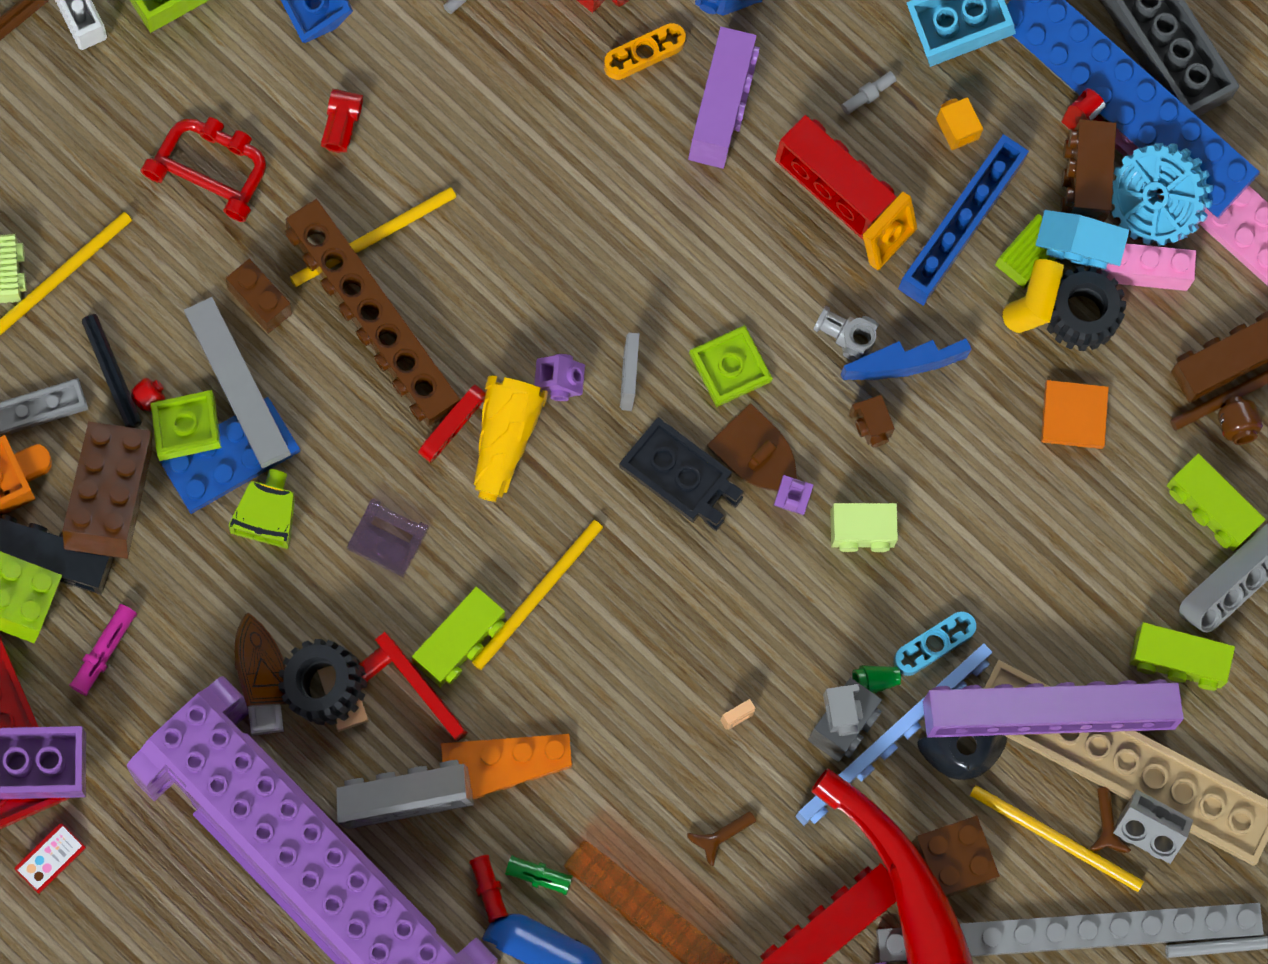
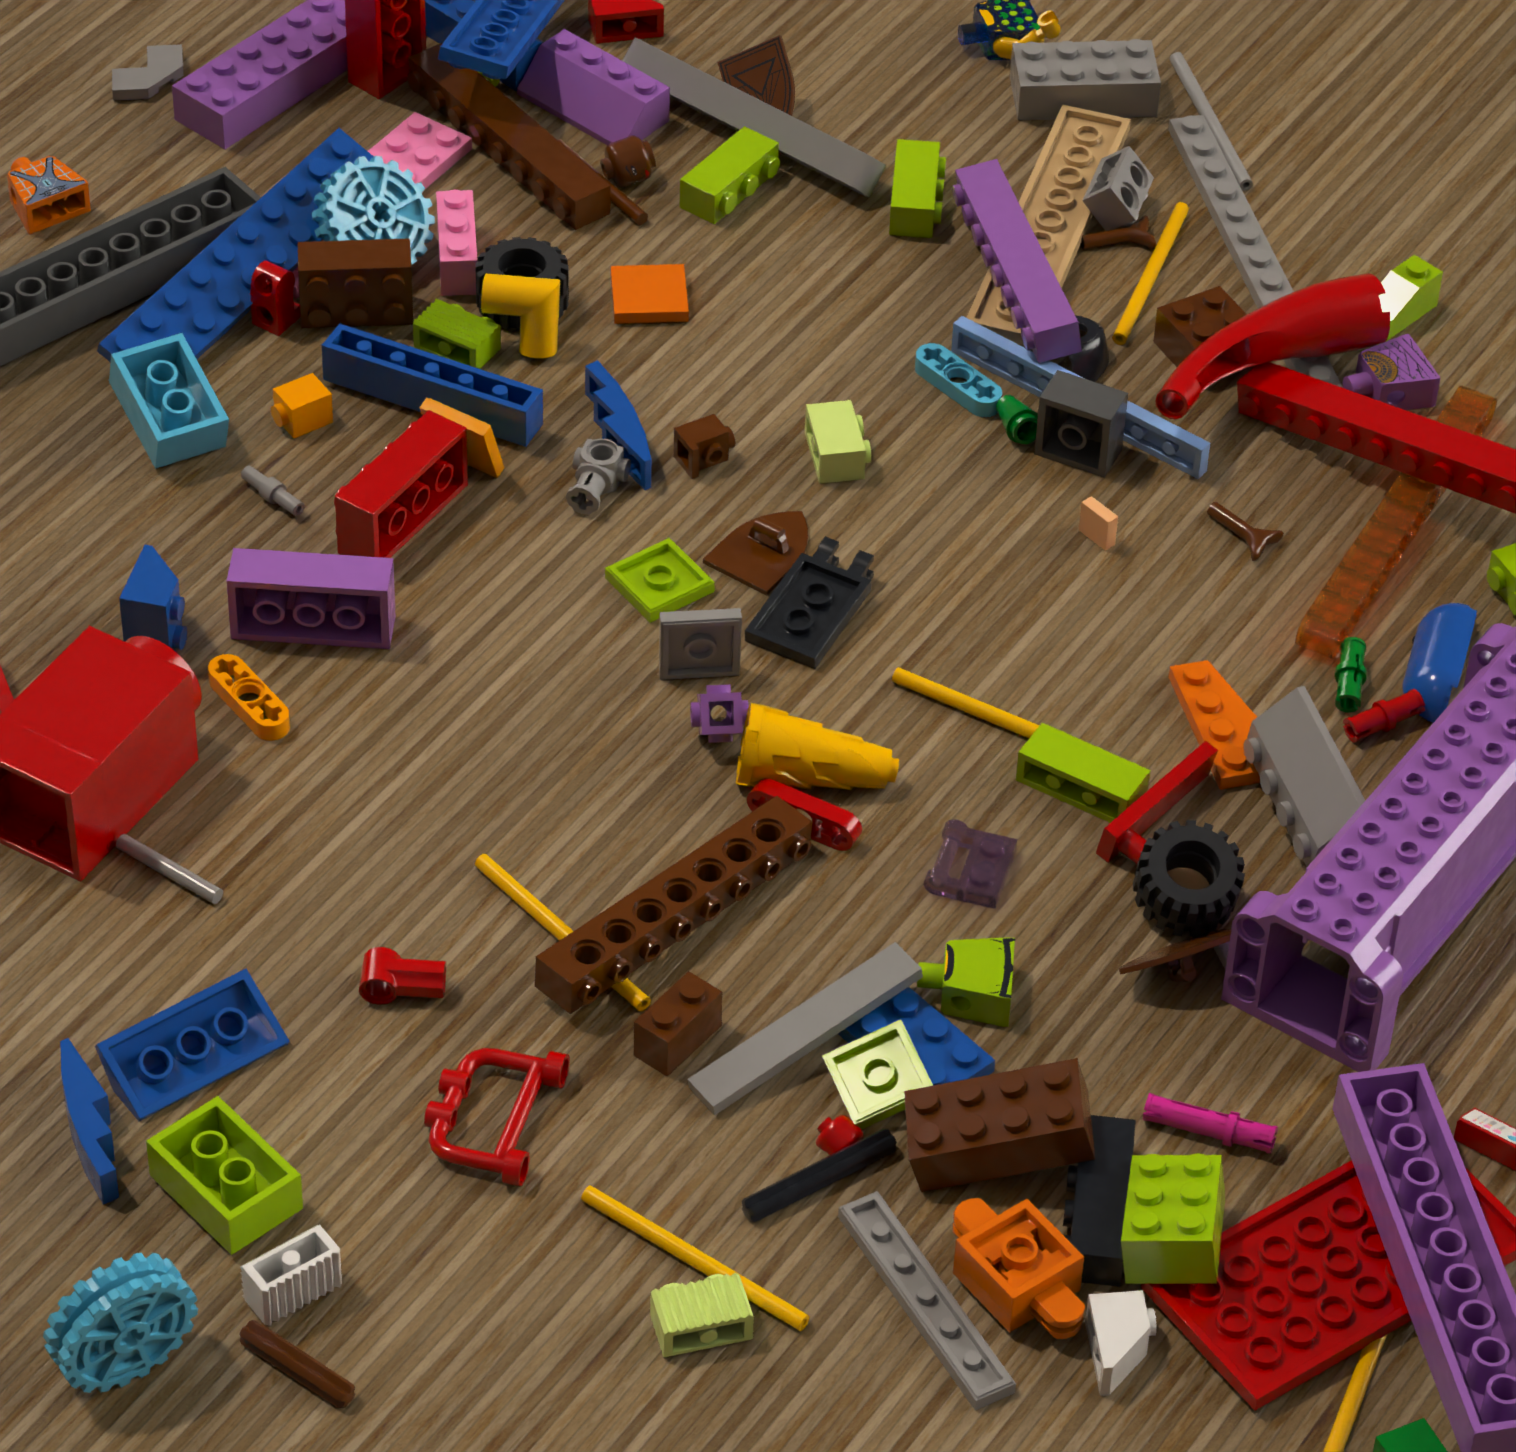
camera: 90 degrees left, 30 degrees down
medium lavender tile [773,475,813,515] -> none
light grey brick [823,684,863,736] -> none
medium azure brick [1035,210,1129,269] -> none

